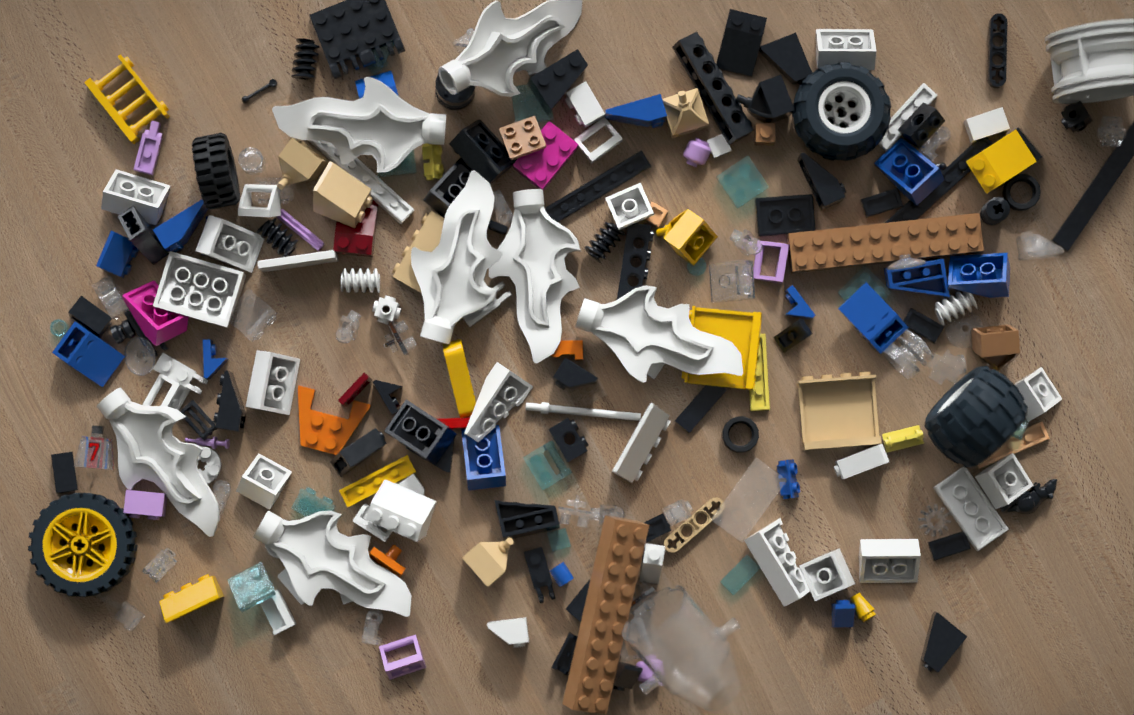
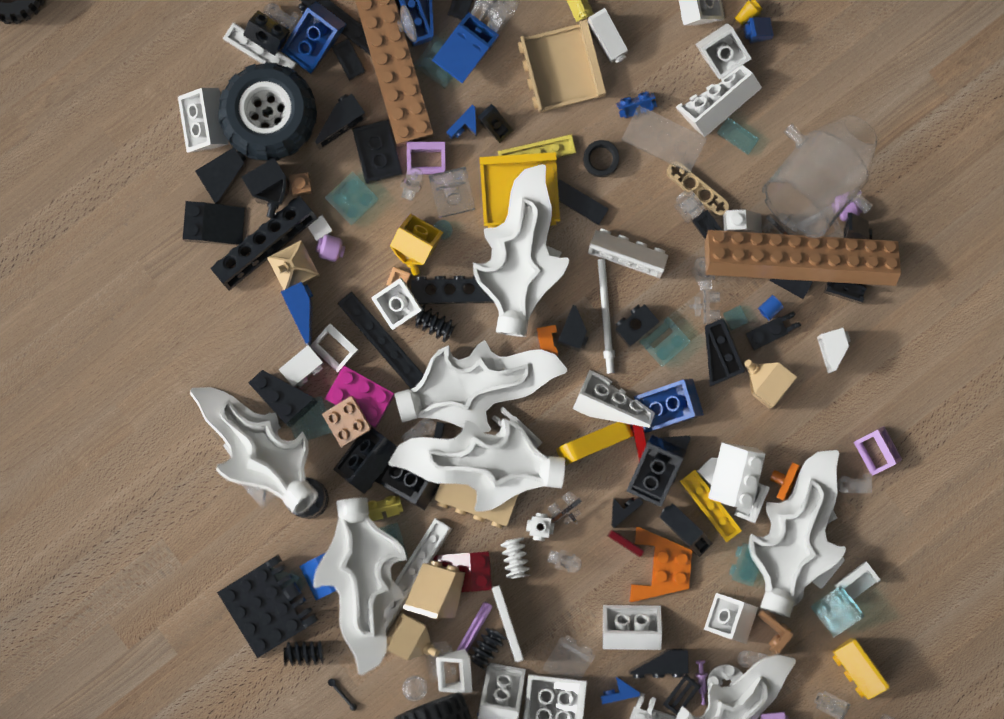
camera: 95 degrees left, 0 degrees up
none -> medium nougat bracket [756,611,793,654]

